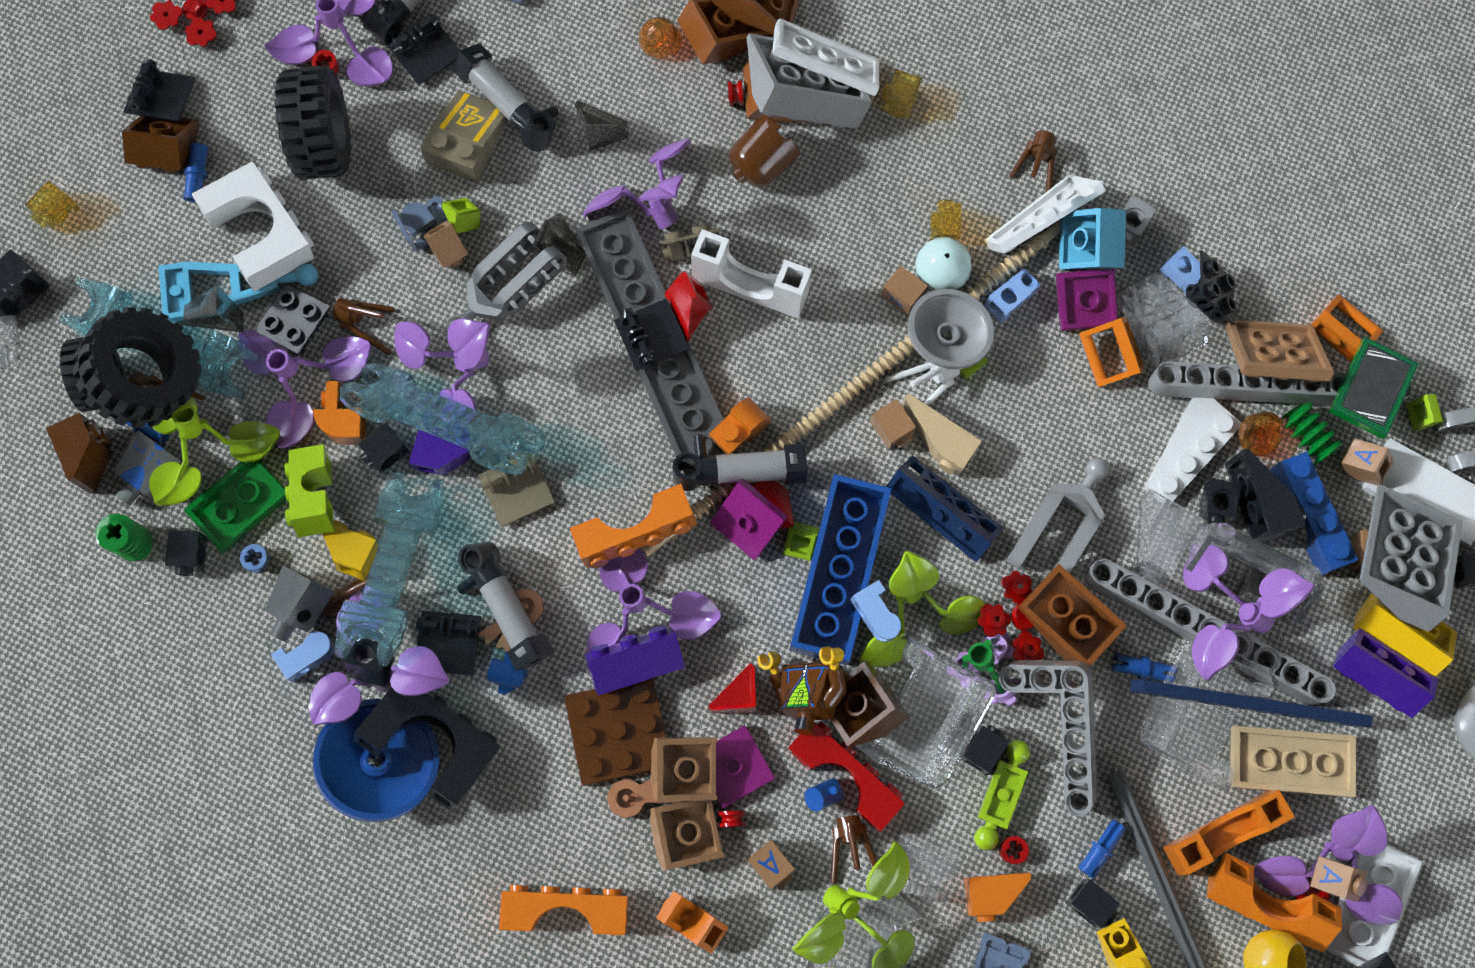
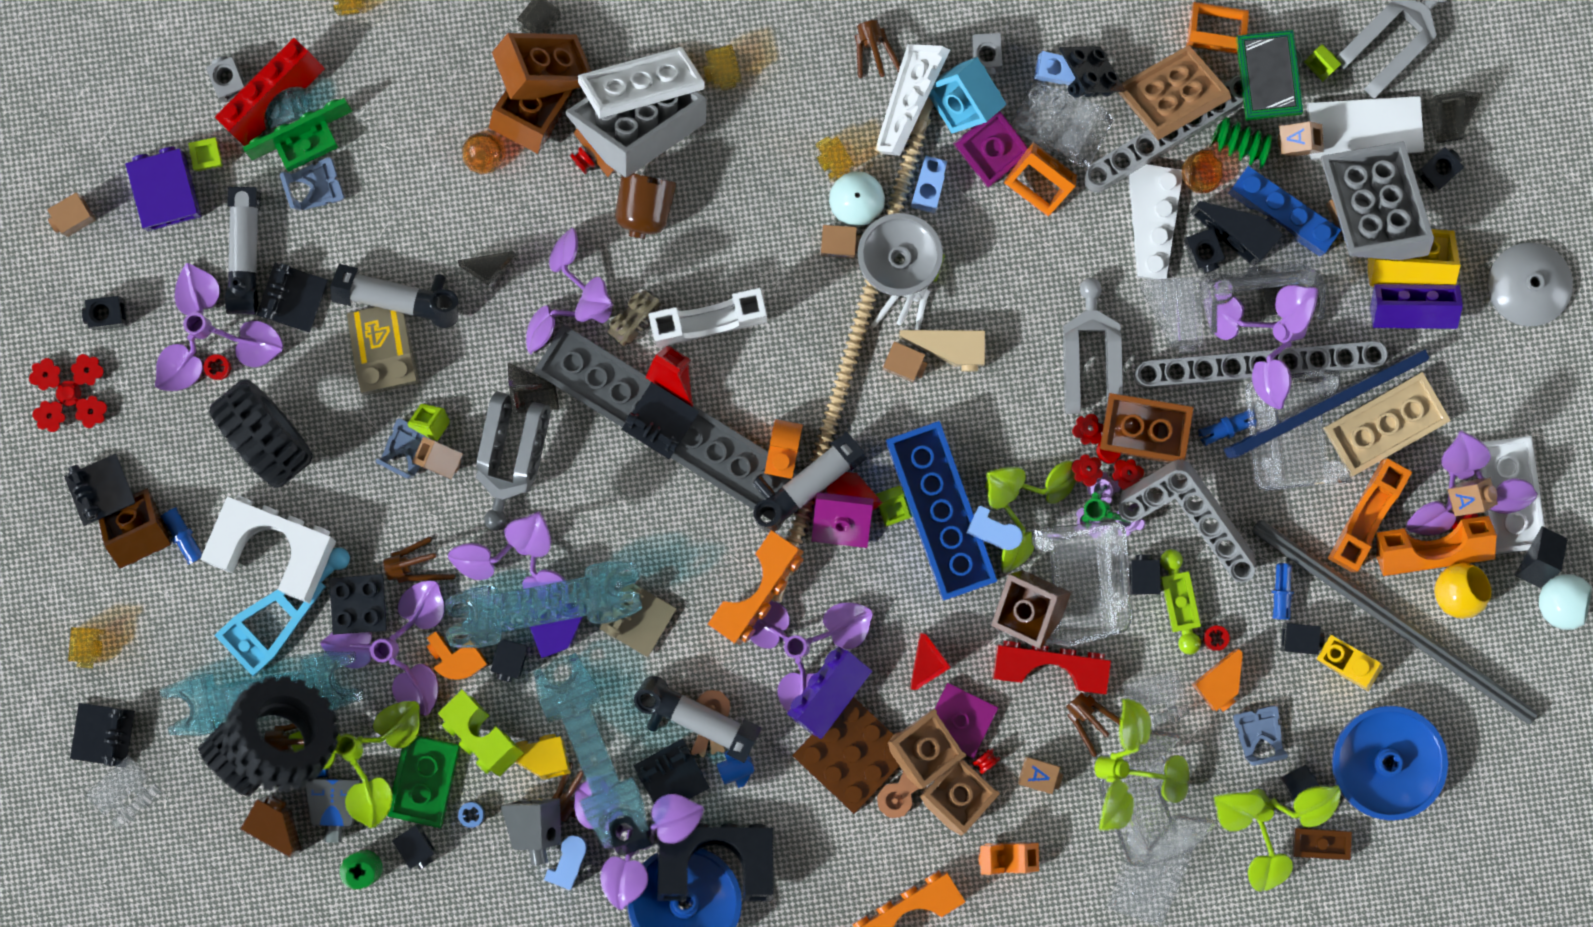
camera: 30 degrees left, 10 degrees up
clear smoke slope [183,285,244,333] -> none
sand blue tile [401,202,436,238] -> none
reddish brown torso [757,646,847,735] -> none
blue piece [805,778,844,812] -> none
dark blue fence [886,455,1004,562] -> none

